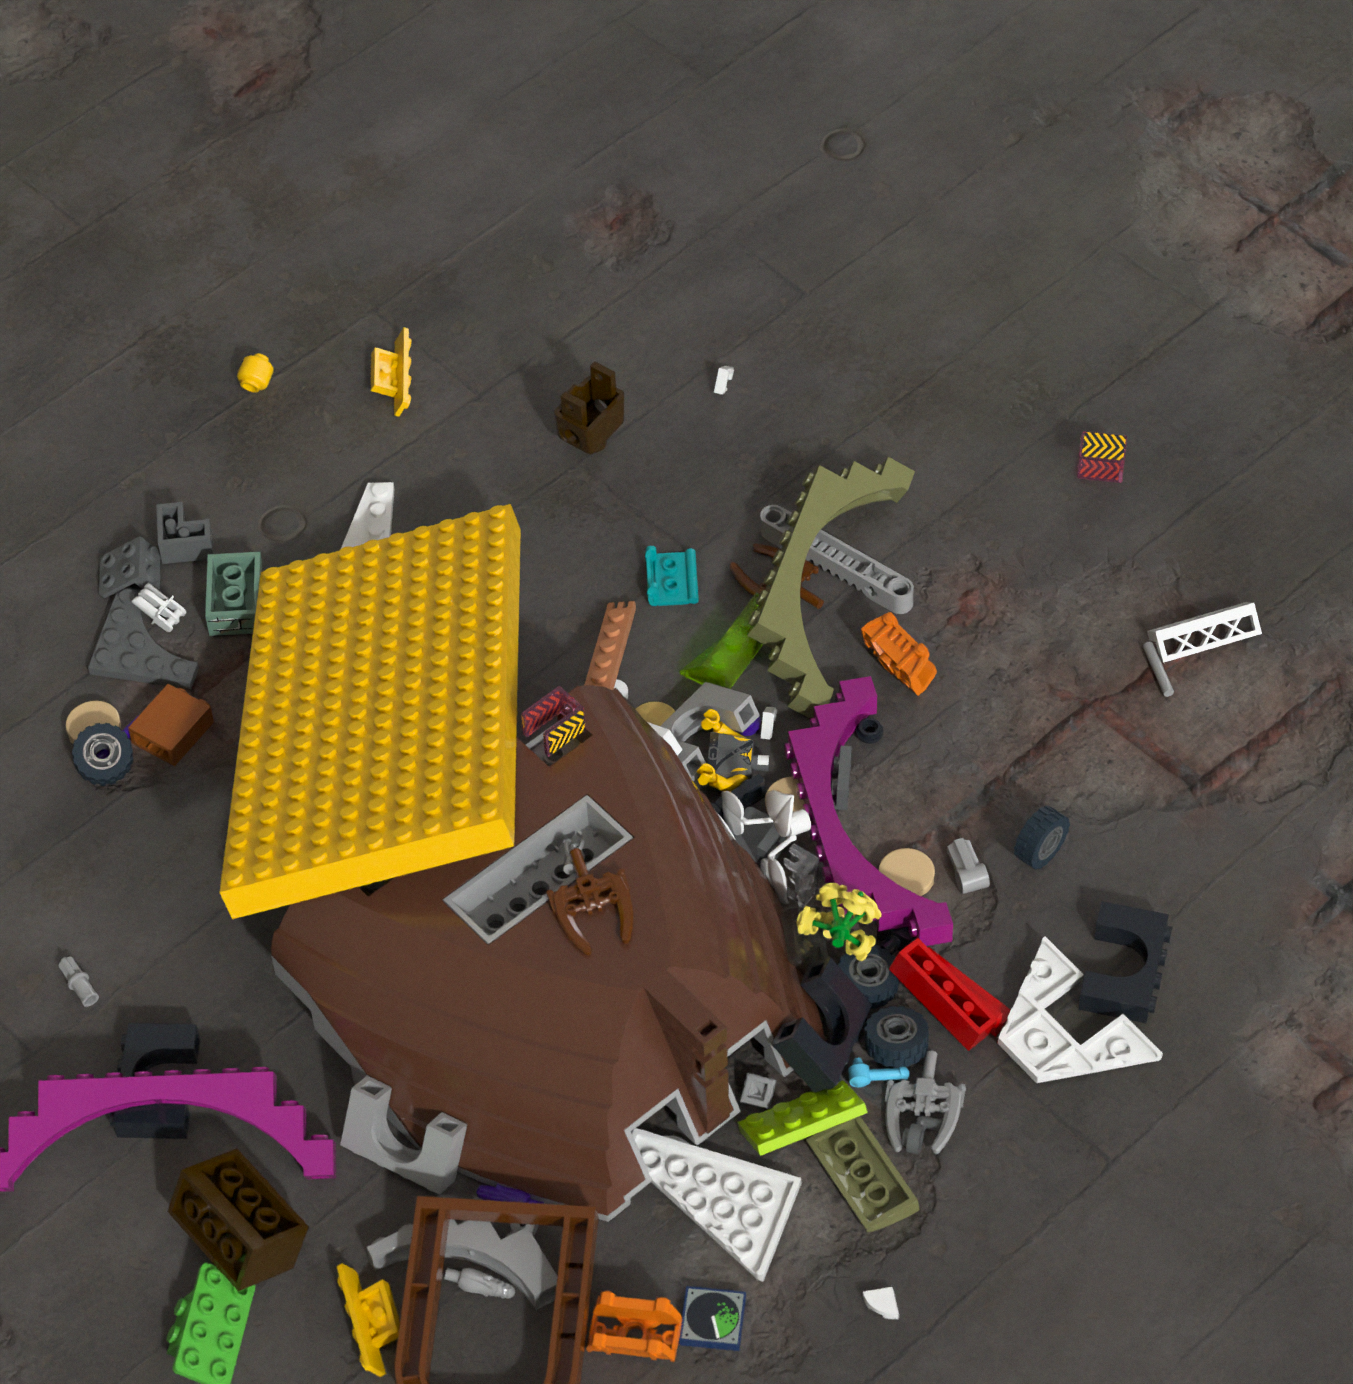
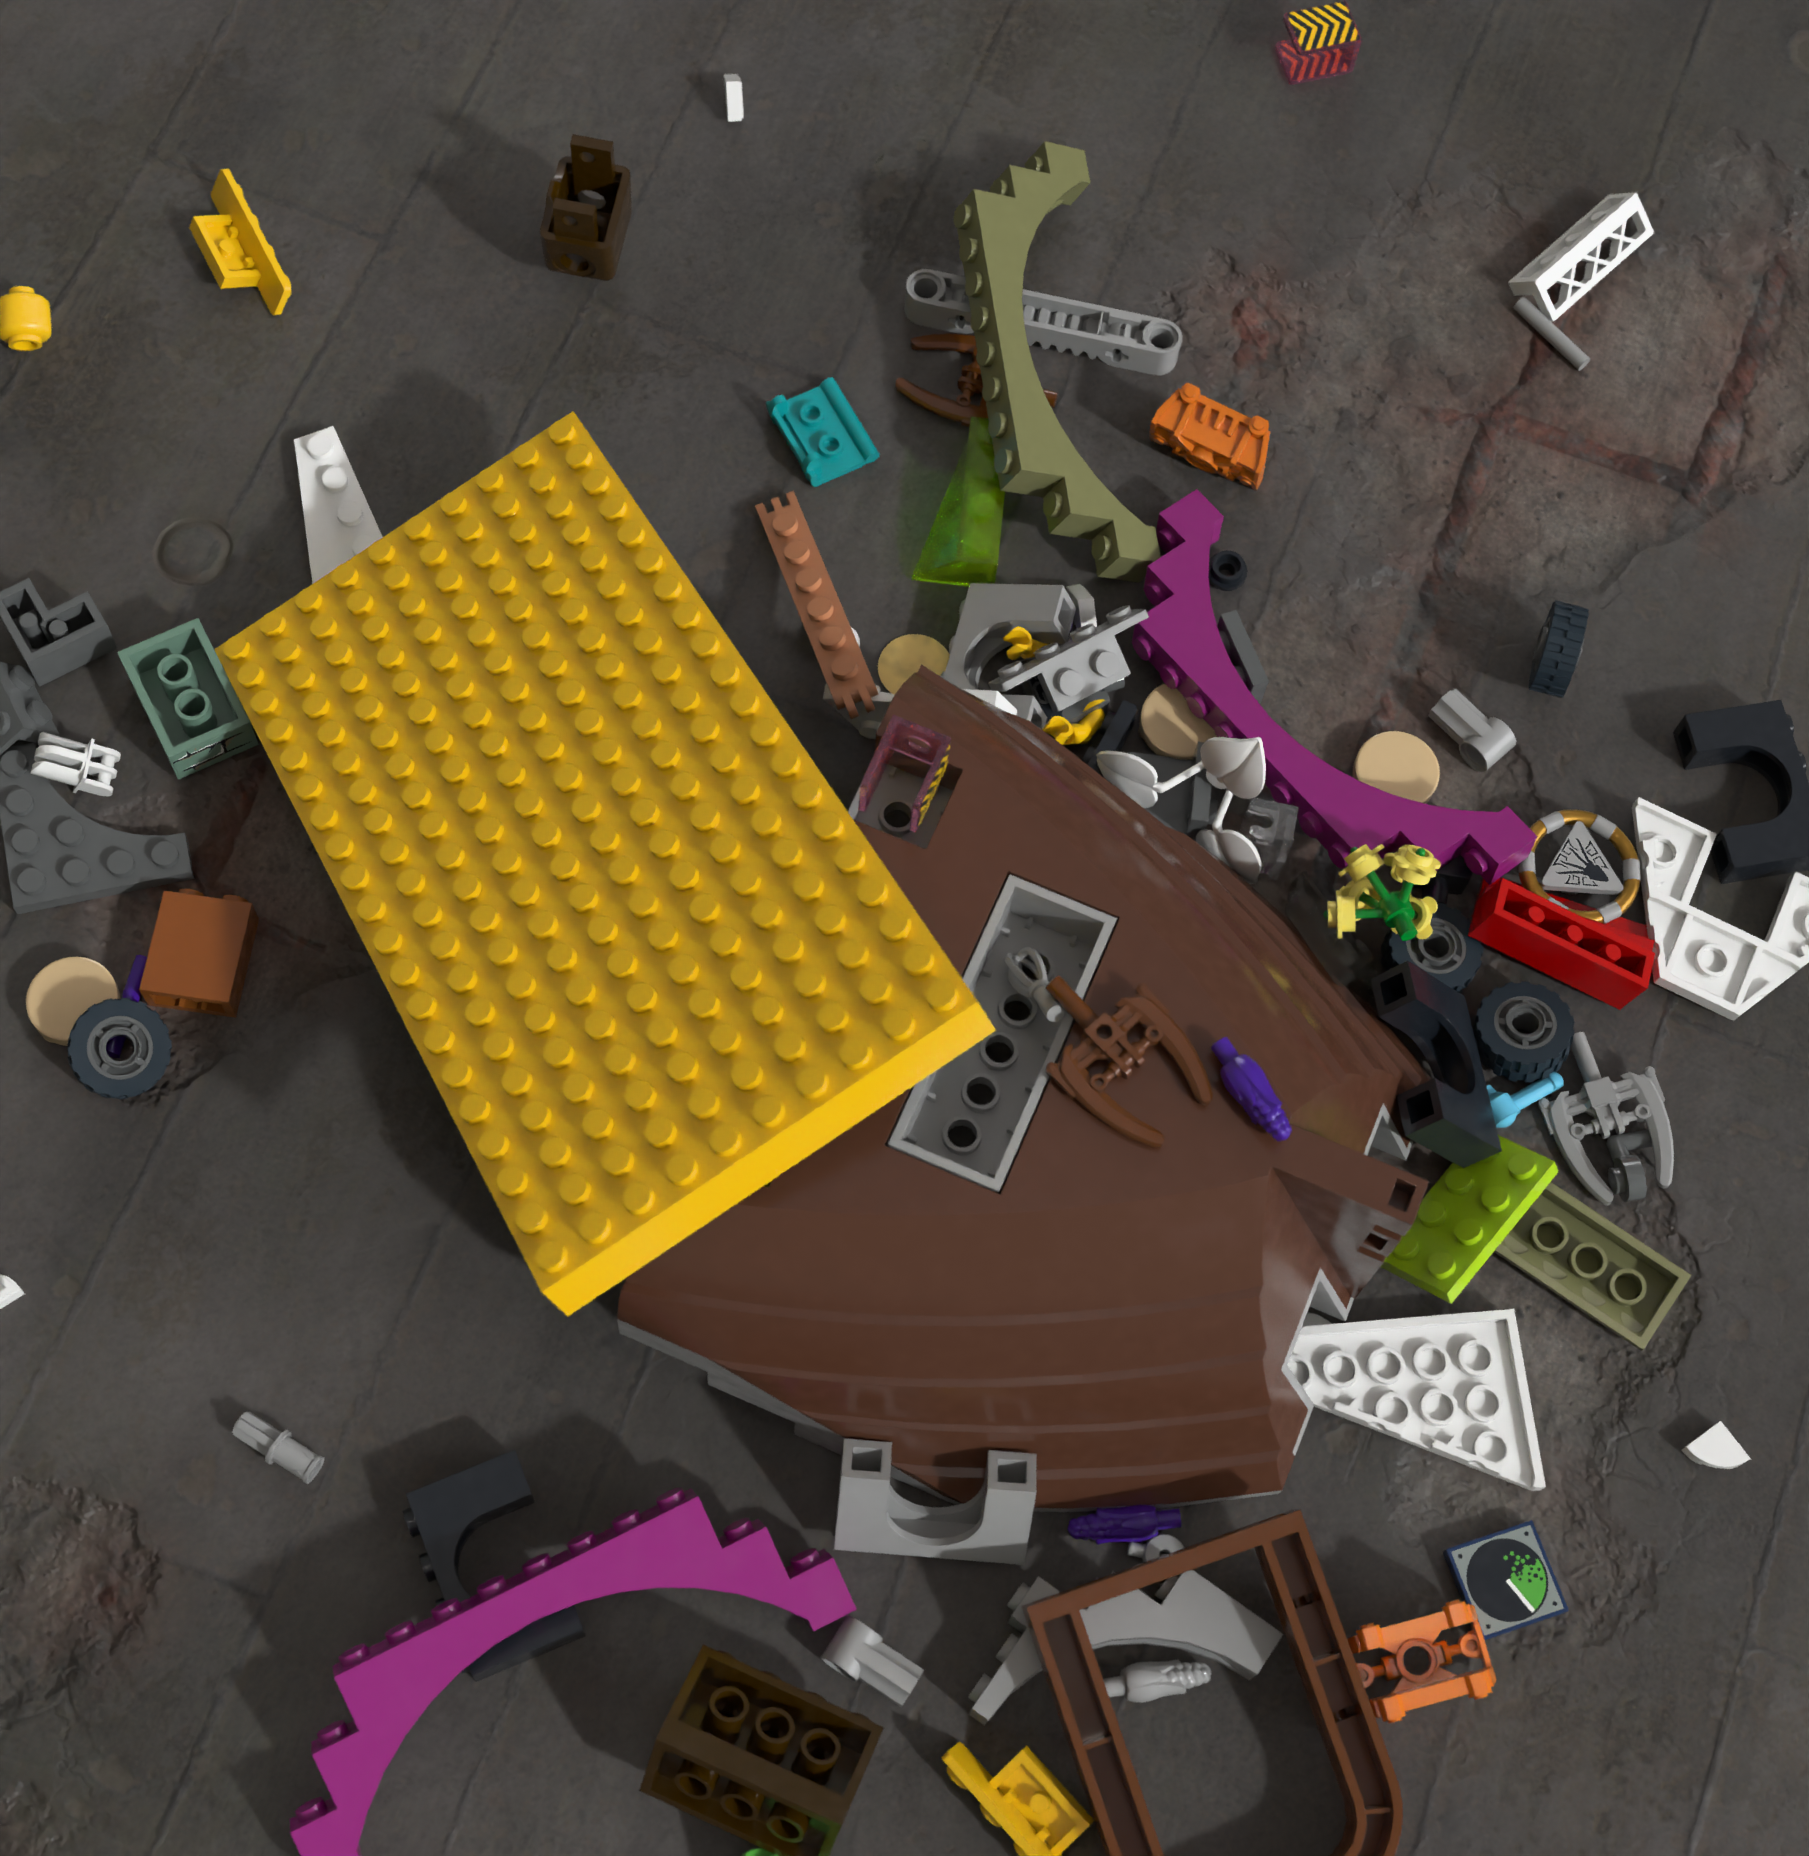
camera: 35 degrees left, 15 degrees up
none -> light grey piece [820,1616,924,1707]
none -> light grey bracket [988,605,1149,712]
none -> dark purple piece [1211,1037,1292,1141]
none -> piece [1518,810,1641,924]

